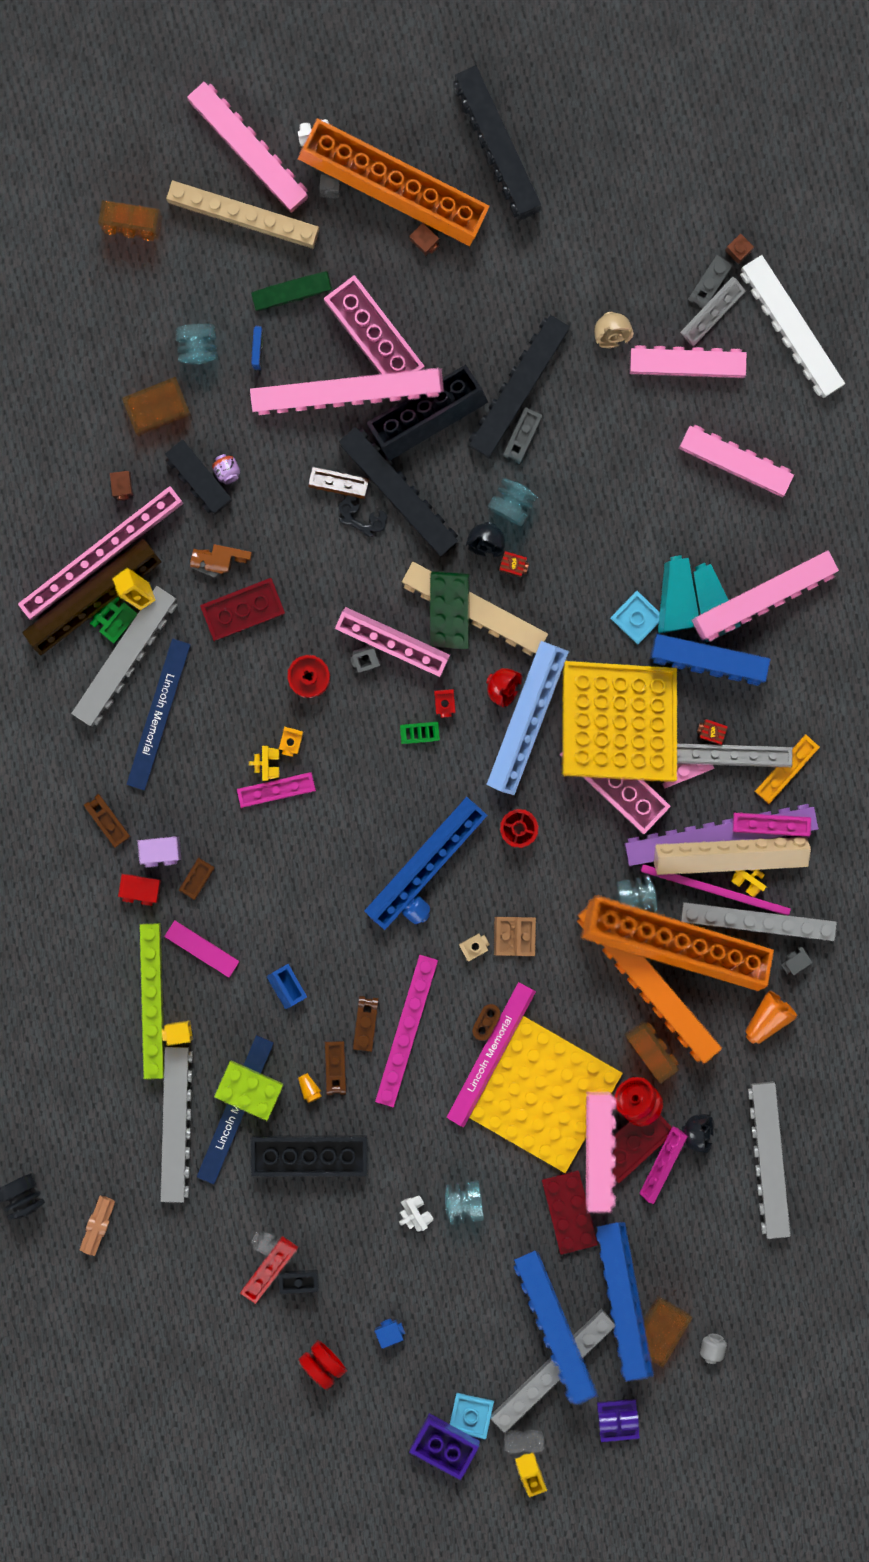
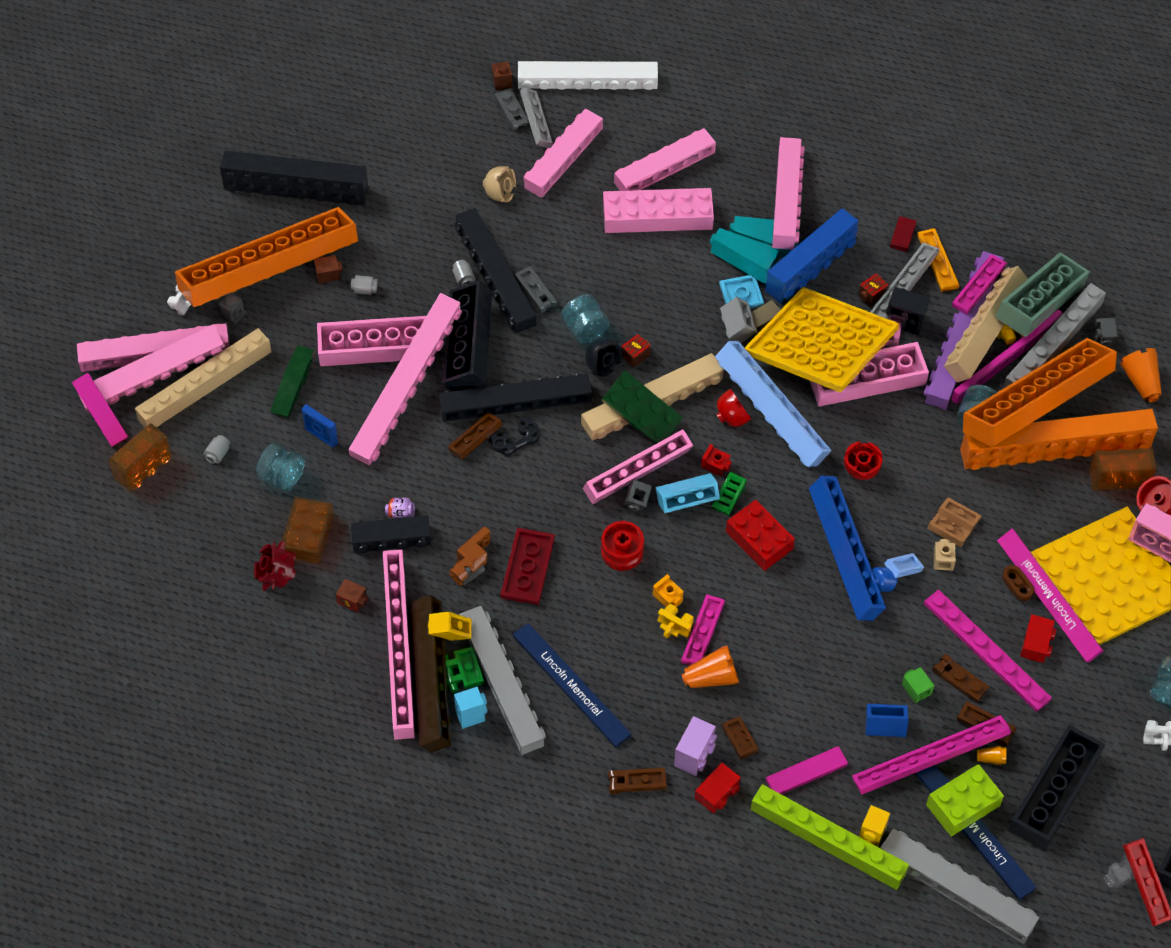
camera: 60 degrees left, 30 degrees down
none -> dark pink tile [72,373,128,447]
none -> bright pink brick [79,324,225,412]
none -> light grey brick [204,435,230,464]
none -> dark red brick [254,540,296,591]
none -> light grey brick [351,275,378,295]
none -> light grey brick [452,260,475,287]
none -> medium azure brick [454,687,487,729]
none -> bright pink brick [603,188,714,233]
none -> medium azure brick [656,473,720,513]
none -> orange cone [682,645,739,688]
none -> light grey brick [720,297,757,343]
none -> red brick [726,500,795,571]
none -> dark tan tile [751,300,781,331]
none -> dark pink plate [852,715,1011,795]
none -> light blue tile [884,553,924,578]
none -> black brick [886,287,930,335]
none -> dark red tile [890,216,917,252]
none -> bright green brick [902,667,934,703]
none -> sand green brick [995,252,1090,337]
none -> red brick [1020,614,1056,663]

